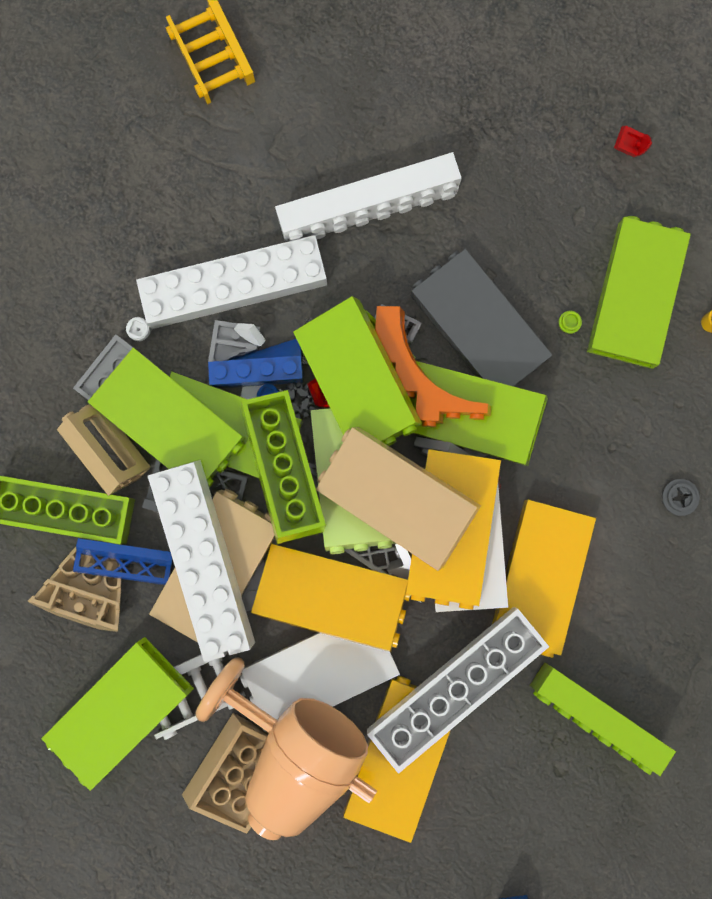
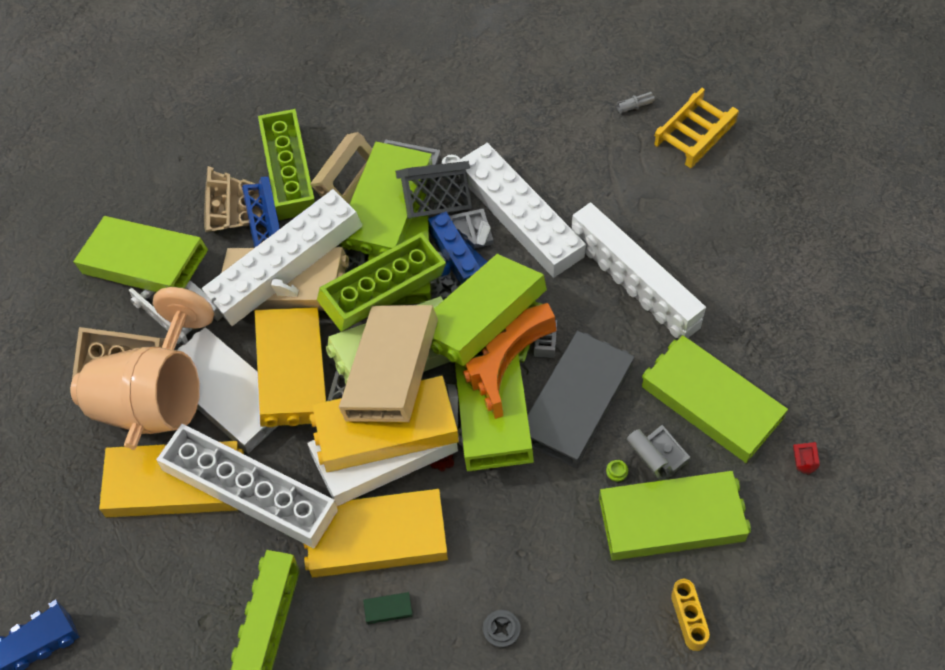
camera: 70 degrees right, 25 degrees down
none -> white tile [271,279,299,297]
none -> dark green tile [363,592,413,624]
none -> dark grey fence [395,161,472,218]
none -> light grey axle [617,92,655,114]
none -> light grey piece [627,425,691,481]
none -> lime brick [642,335,788,463]

